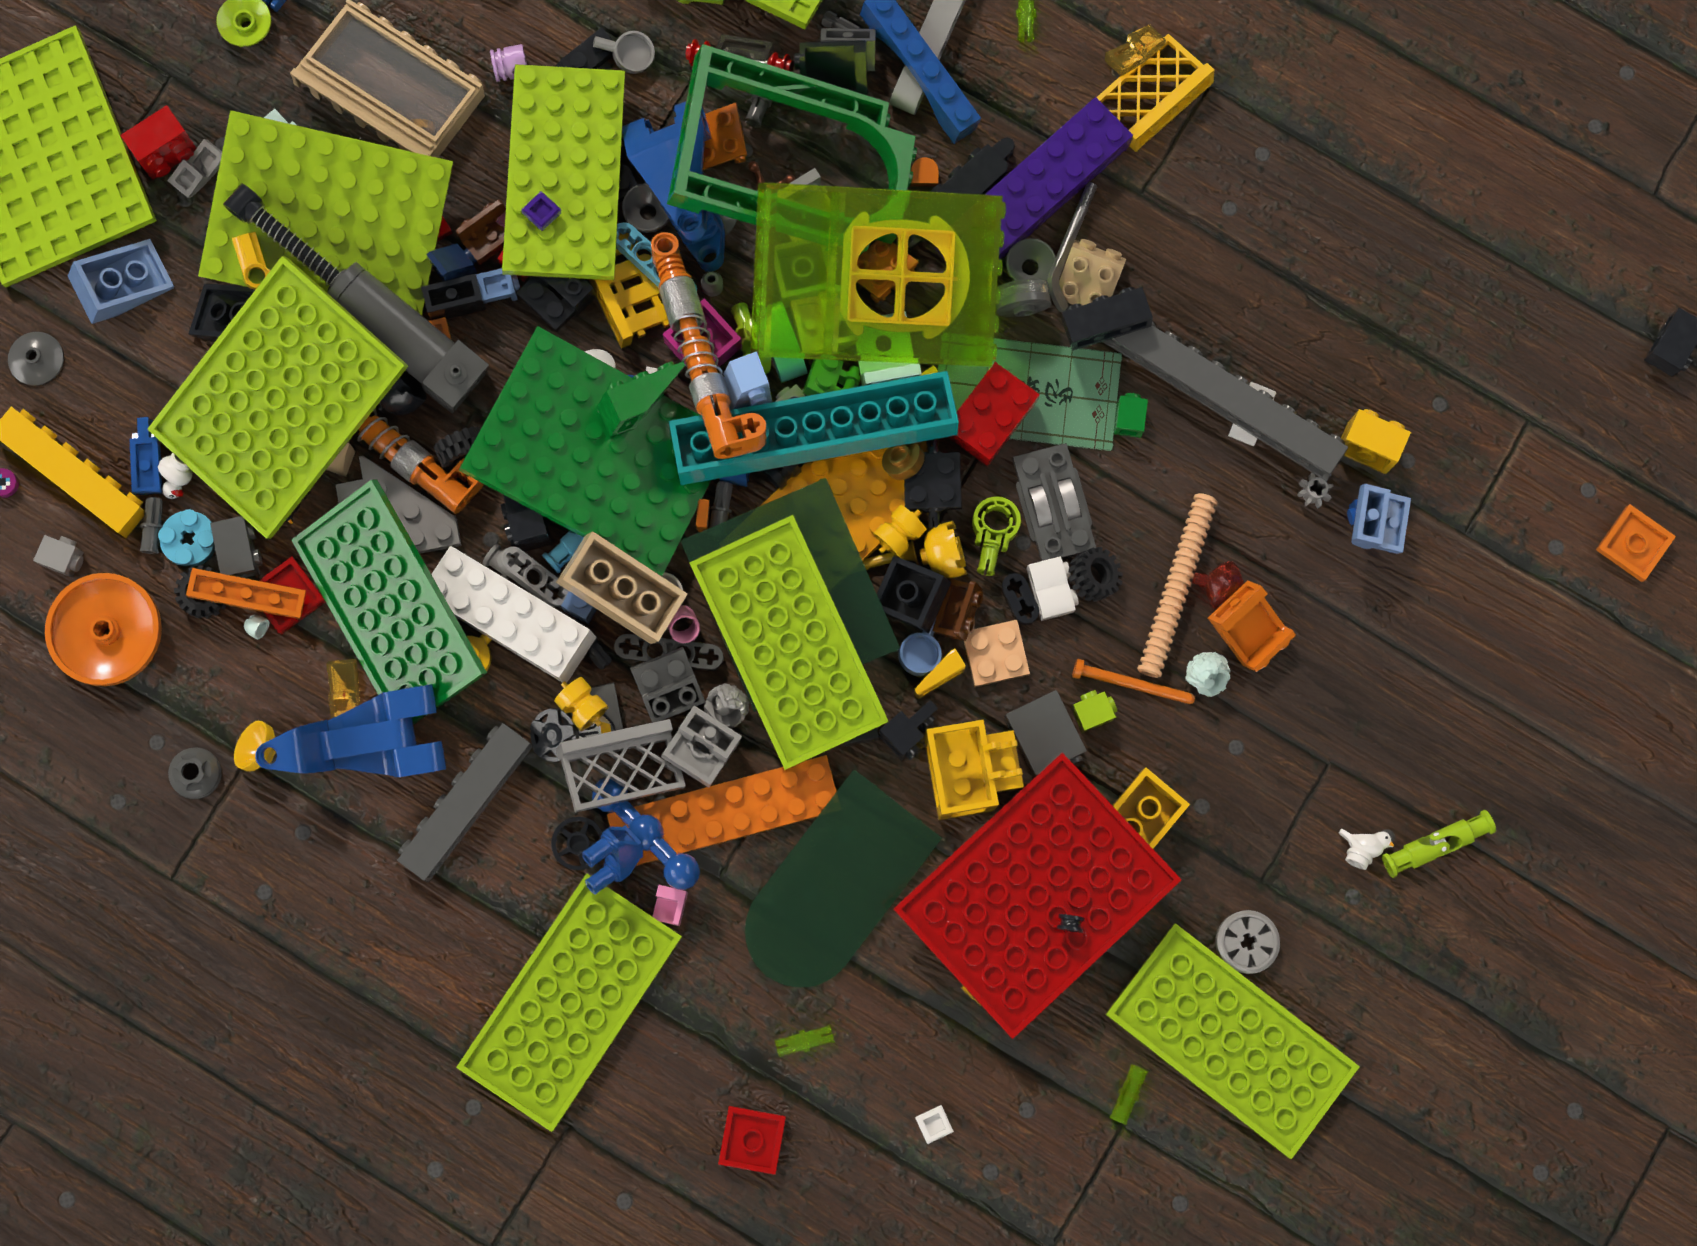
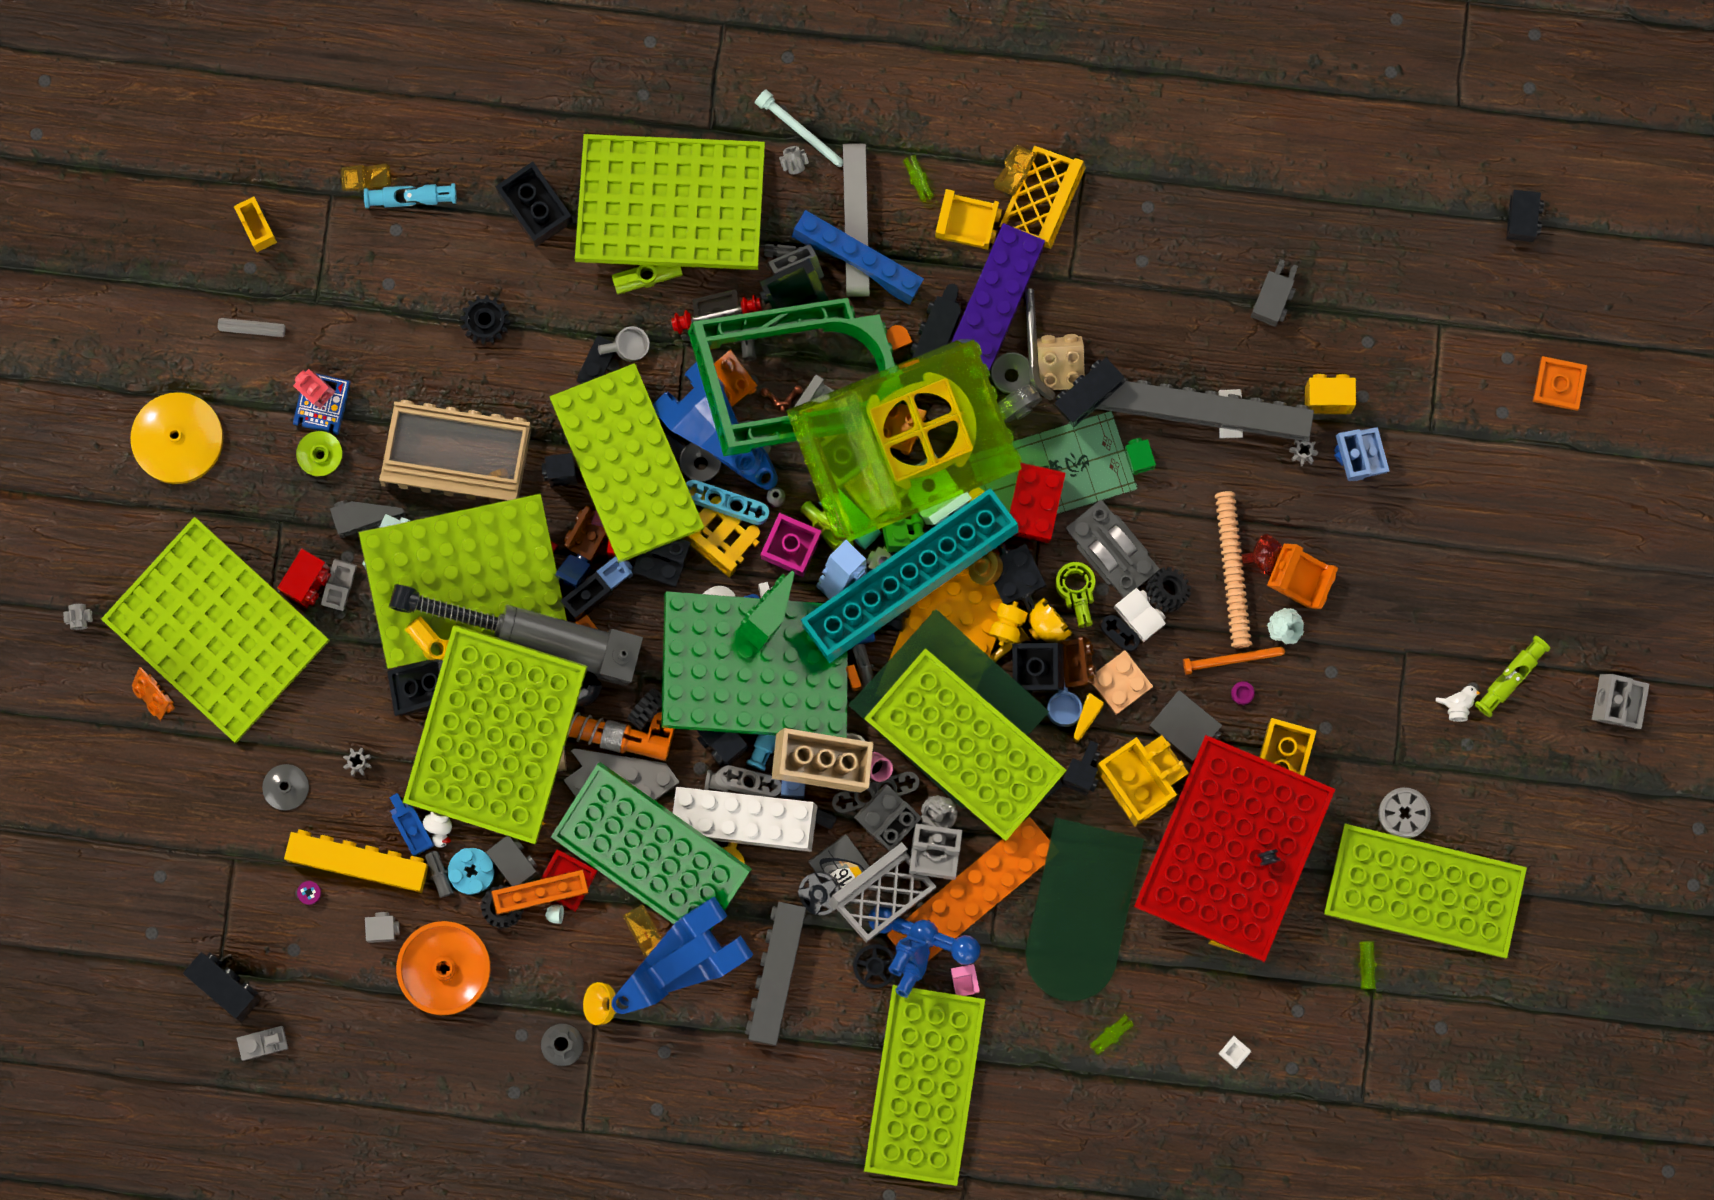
camera: 20 degrees left, 0 degrees up
medium blue slope [68,239,174,324] -> none
lavender piece [490,44,527,82] -> none
dark purple tile [521,191,561,231] -> none
yellow wheel [554,677,609,731] -> none
orange piece [651,232,766,459] -> none
red plate [718,1106,786,1175] -> none
lime brick [1071,690,1117,733] -> none
none -> dark grey slope [330,500,406,538]
none -> light grey gear [343,748,372,776]
none -> black brick [541,453,578,487]
none -> yellow panel [935,189,1002,250]
none -> magenta tile [1231,682,1255,706]
none -> dark grey hinge [1251,259,1298,327]
none -> light grey brick [1592,674,1649,729]

